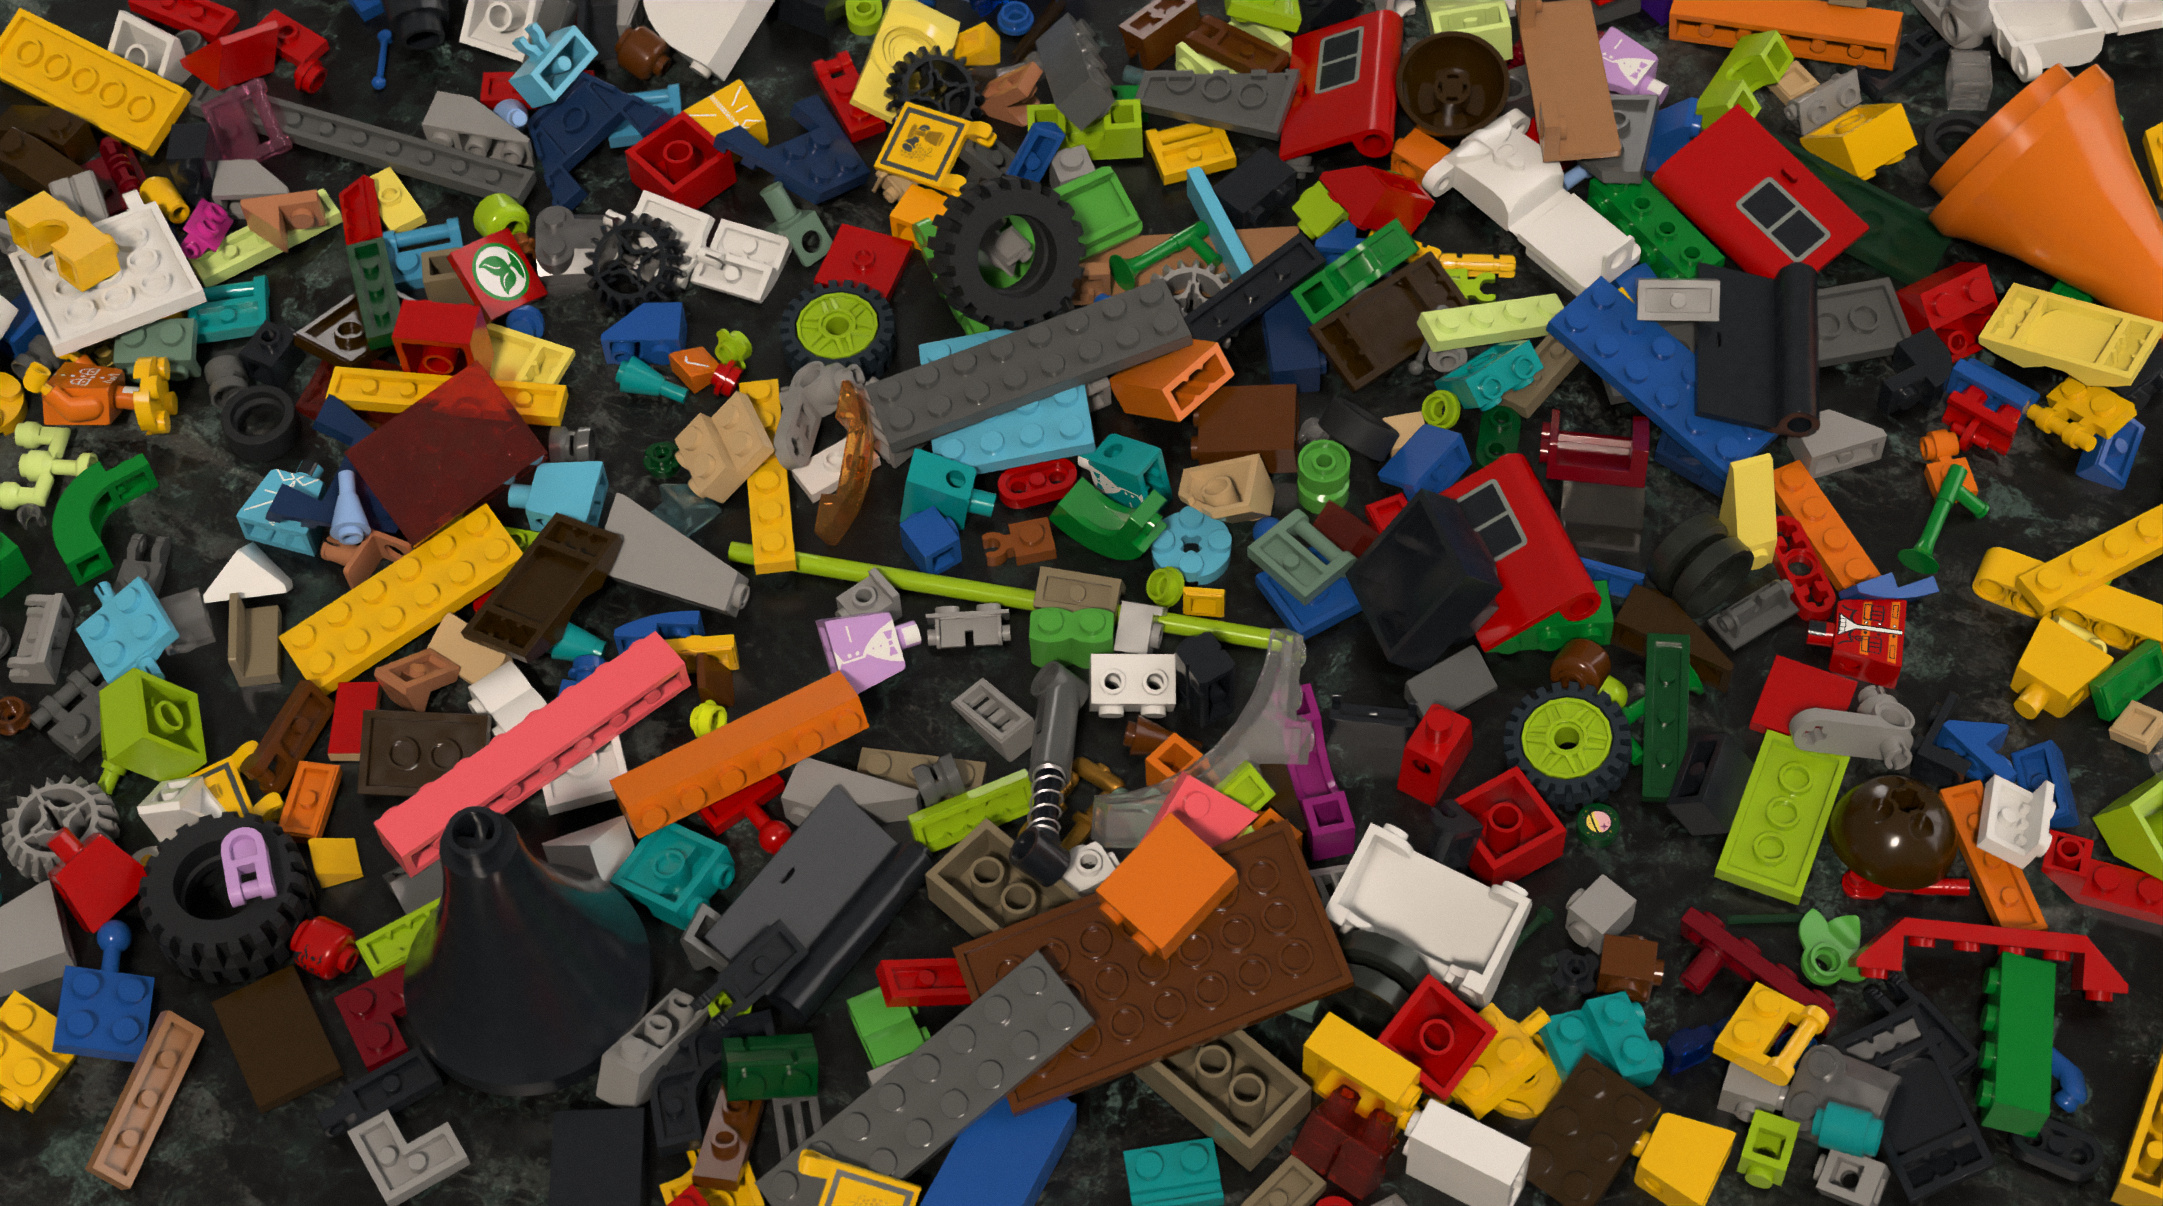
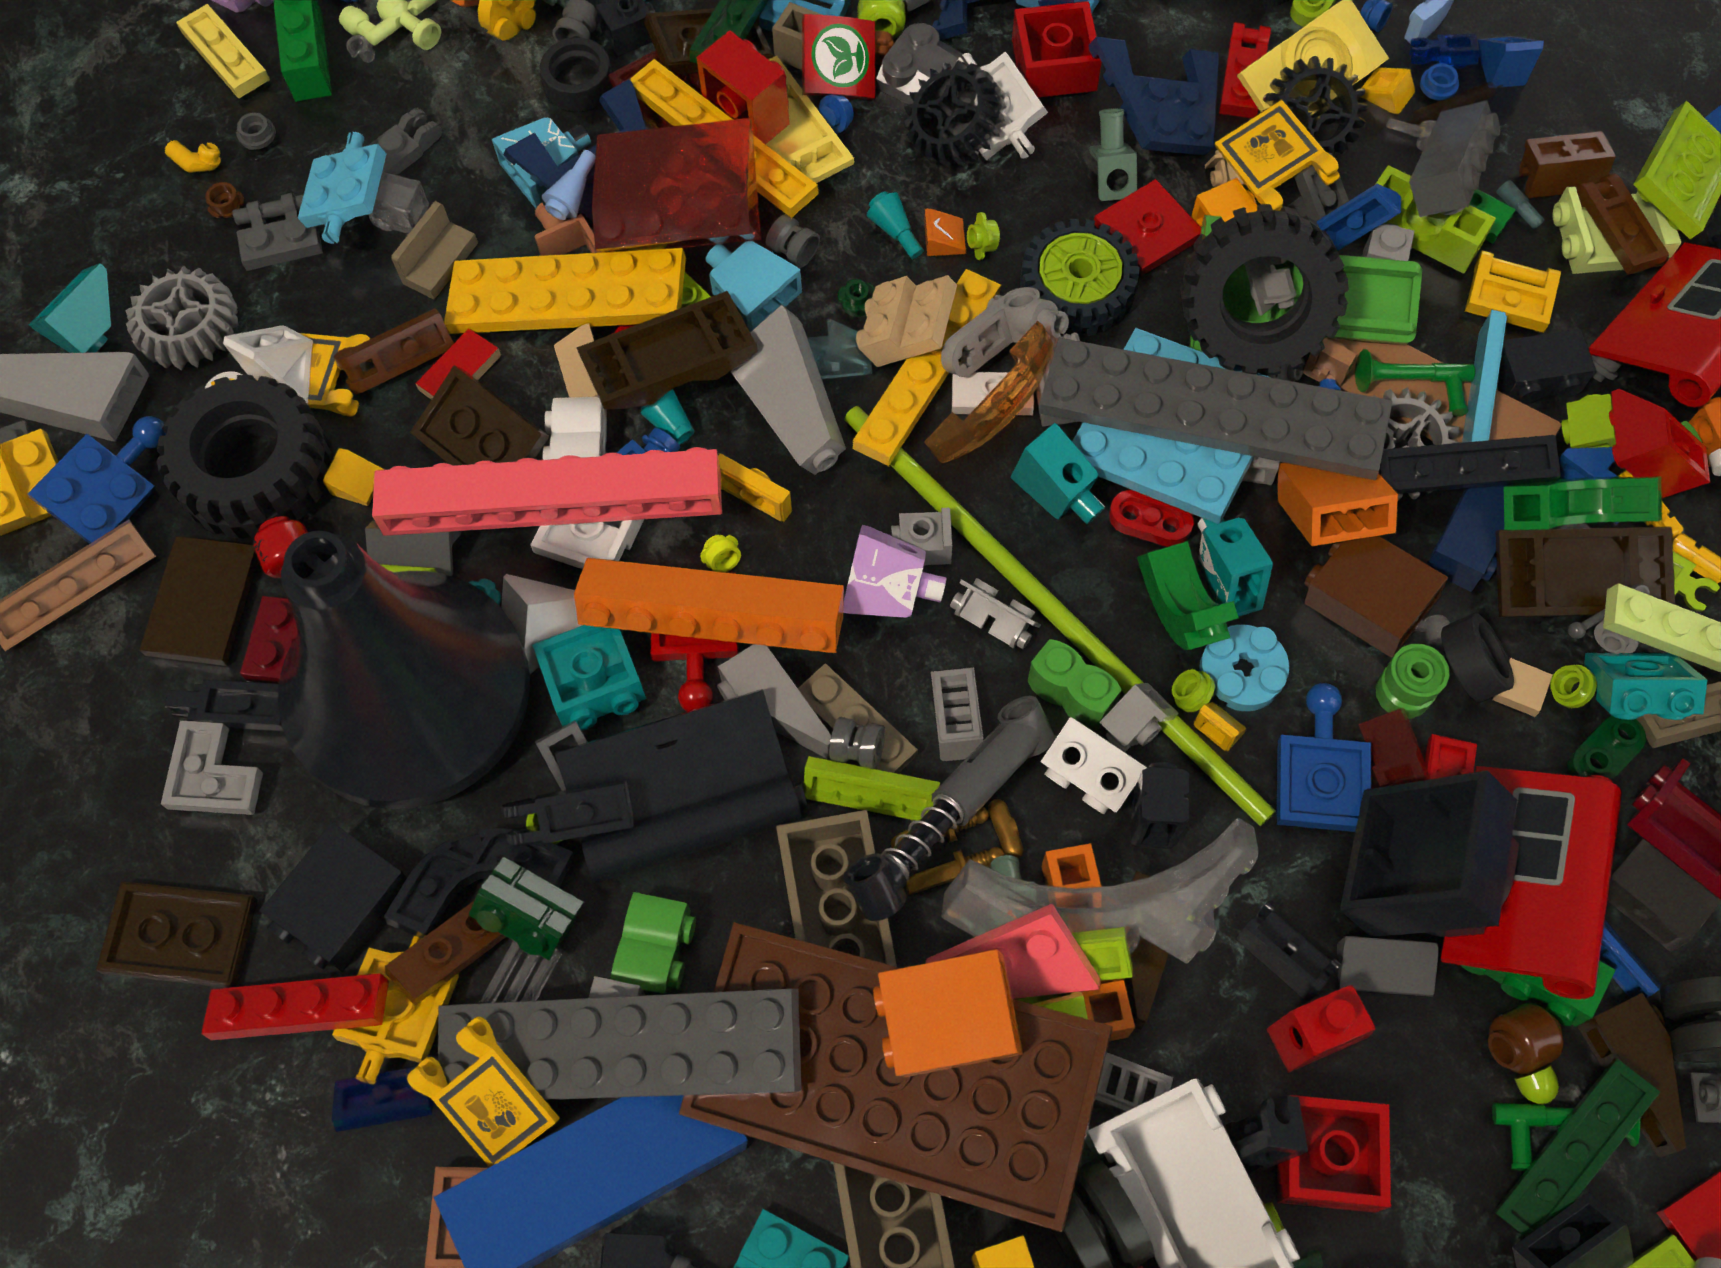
camera: 35 degrees right, 10 degrees up
light grey hinge [7,593,75,684] -> none
red torso [46,826,148,934] -> none
green arch [52,453,159,586] -> none
lime piece [97,667,207,795] -> none
white slope [203,542,293,603] -> none
lavender plate [221,827,277,908] -> none
orange plate [278,760,343,844] -> none
nougat slope [374,648,461,712] -> none
light grey slope [596,988,709,1109] -> none
blue slope [601,302,687,365] -> none
blue slope [614,610,705,655] -> none
yellow torso [680,79,769,163] -> none
white slope [690,218,792,304] -> none
reddish brown slope [695,653,735,708] -> none
red plate [710,359,744,397] -> none
red plate [875,958,972,1007] -> none
blue brick [899,505,962,575] -> none
nougat slope [978,61,1043,127] -> none
dark orange plate [982,517,1057,567] -> none
dark tan panel [1033,566,1126,622] -> none
white brick [1061,840,1120,897] -> none
reddish brown cone [1123,714,1203,756] -> none
dark grey wing [1135,69,1301,141] -> none
tan slope [1178,454,1275,524] -> none
sand green plate [1247,509,1358,606] -> none
magenta arch [1269,683,1355,862] -> none
blue panel [1378,424,1472,502] -> none
wheel [1504,681,1632,811] -> none
dark green tile [1576,803,1620,848] -> none

